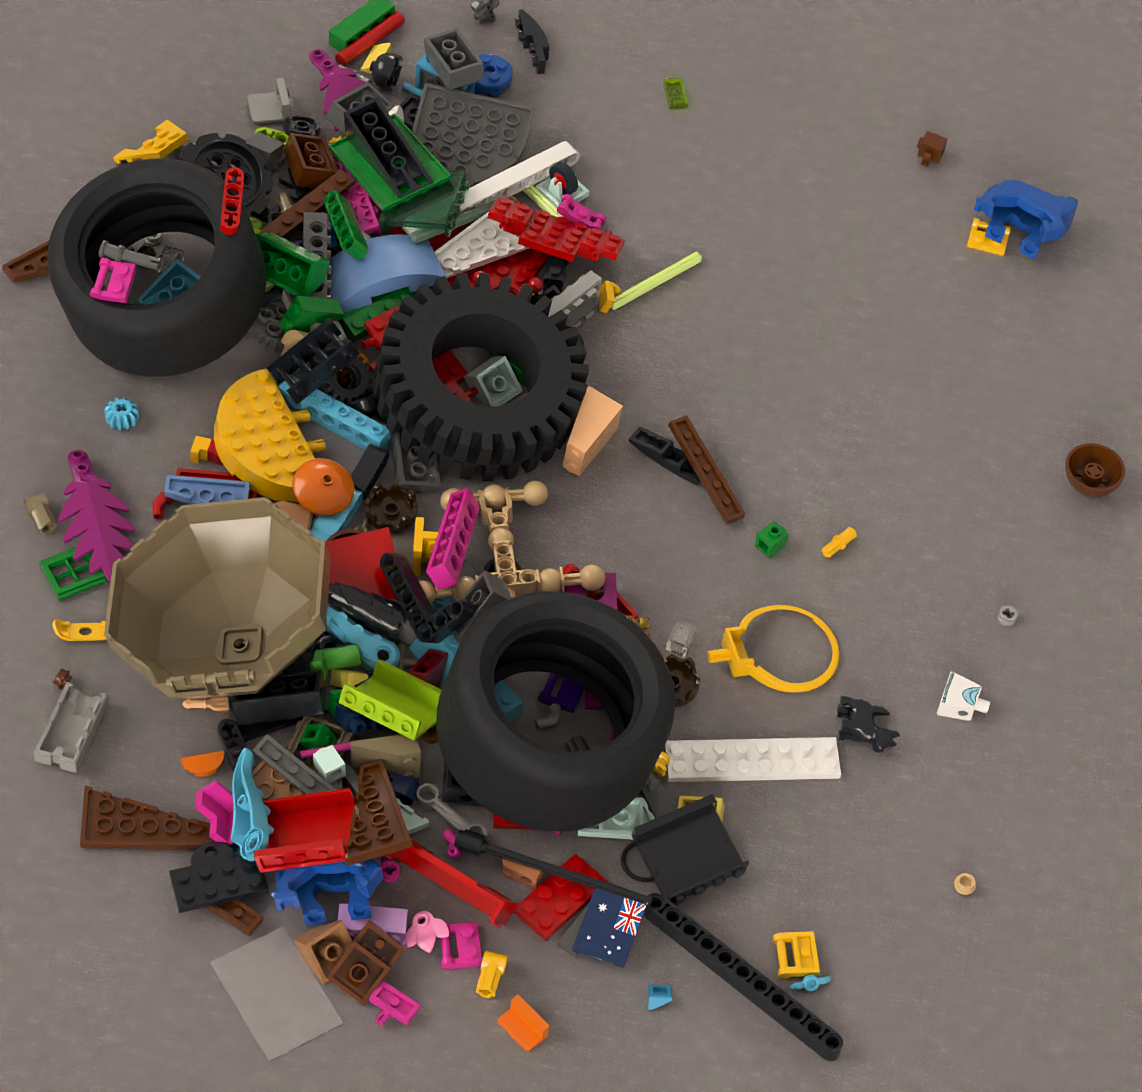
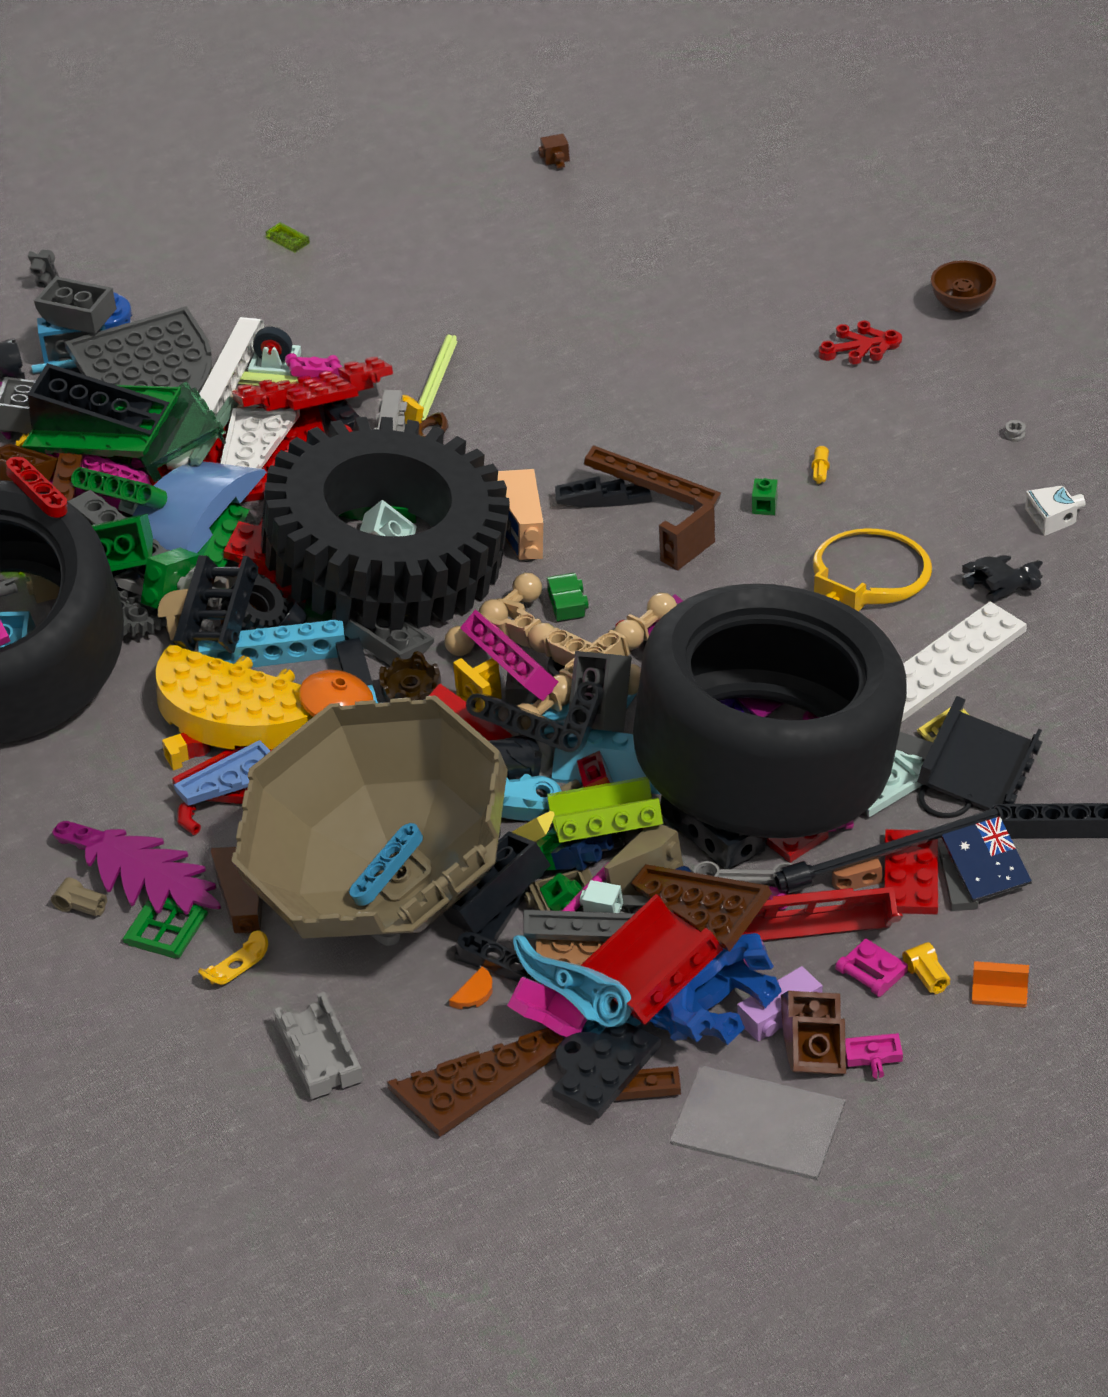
camera: 30 degrees left, 10 degrees down
reddish brown plate [53,668,72,689] -> none
medium azure gear [104,396,139,431] -> none
light nougat piece [183,697,230,711] -> none
medium nougat slope [294,920,353,984] -> none
bright green bracket [310,644,362,680] -> none
bright pink plate [405,911,449,953] -> none
black slope [515,10,550,74] -> none
dark azure slope [648,985,672,1010] -> none
yellow plate [967,217,1011,256] -> none
blue piece [974,179,1078,259] -> none
none -> dark azure beam [349,823,423,906]
none -> reddish brown piece [419,412,449,437]
none -> green brick [547,572,589,621]
none -> reddish brown panel [659,497,715,571]
none -> red plant [819,320,902,364]

